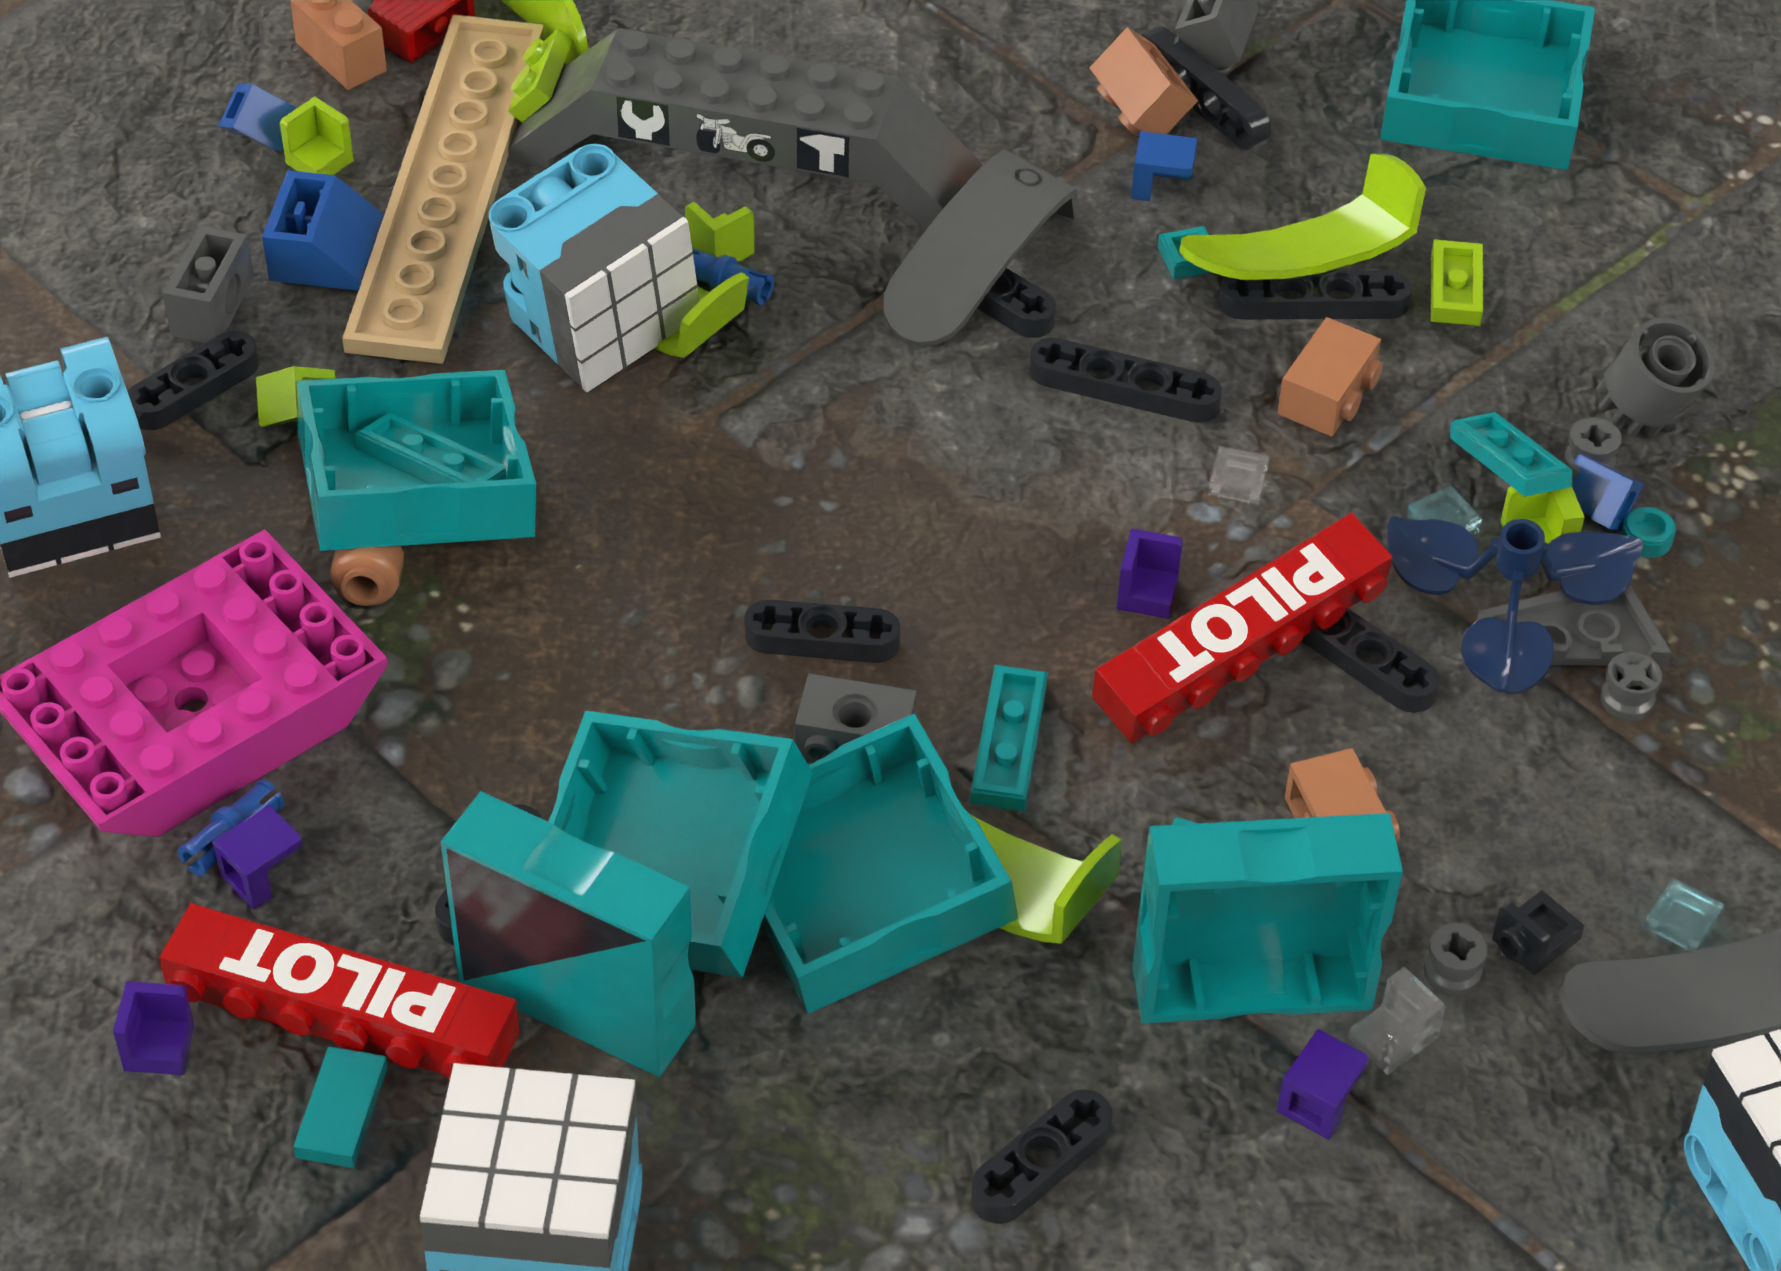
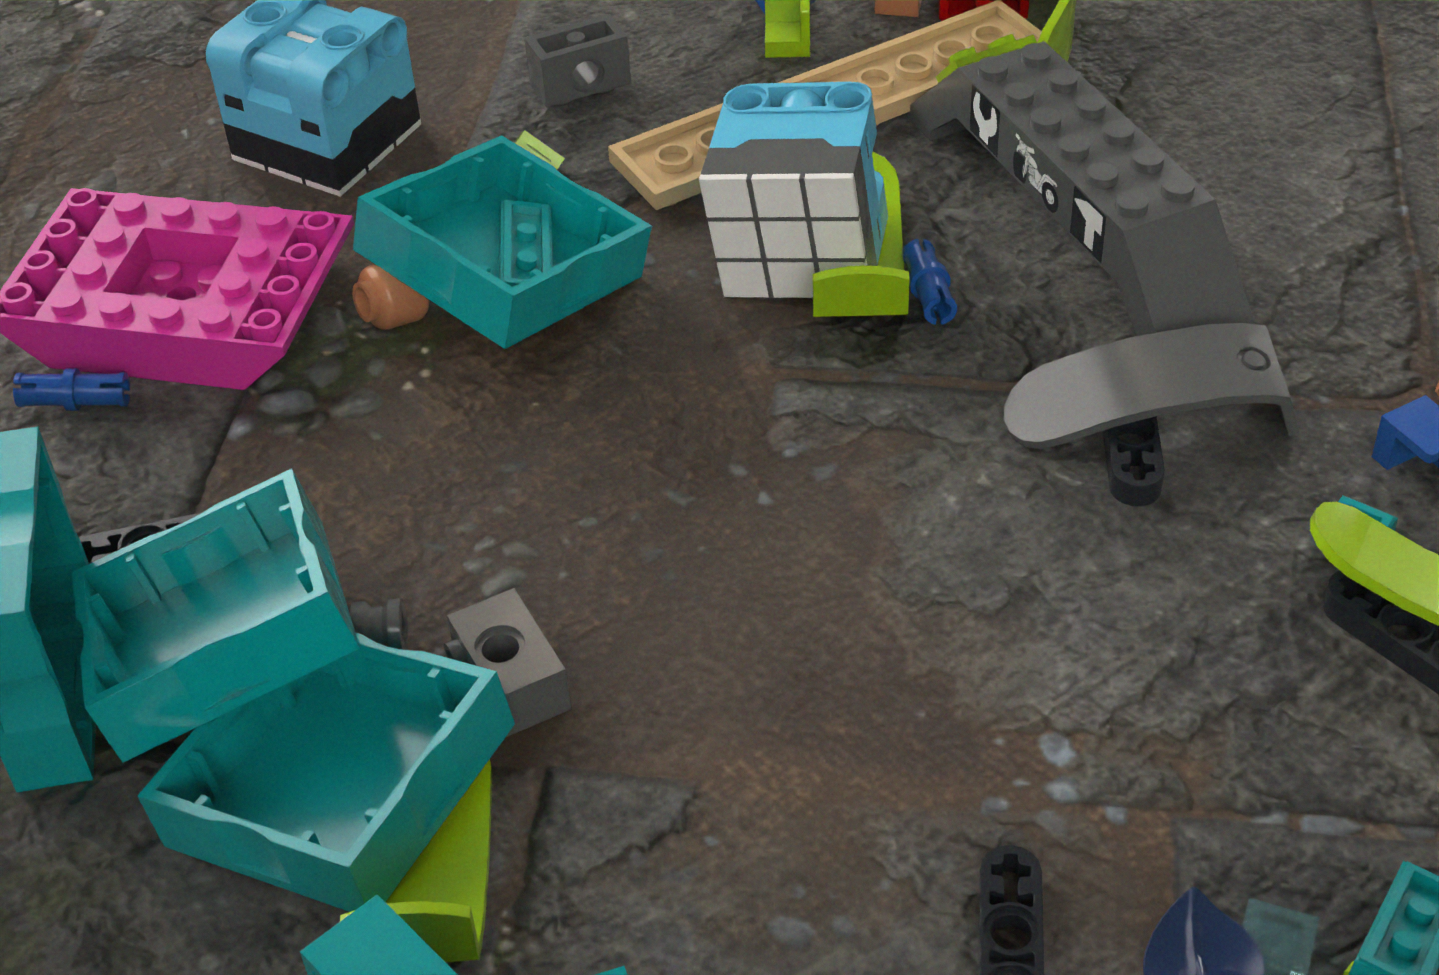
camera: 55 degrees right, 5 degrees down
black beam [128,331,259,430] -> none
dark purple panel [213,805,302,910] -> none
blue slope [262,170,384,291] -> none
lime panel [685,202,755,262] -> none
black beam [744,600,900,663] -> none
teal tile [970,665,1049,812] -> none
black beam [1029,337,1222,423] -> none
red brick [1092,512,1393,744] -> none
dark purple panel [1117,528,1183,619] -> none
clear tile [1208,446,1270,505] -> none
nougat brick [1277,317,1383,437] -> none

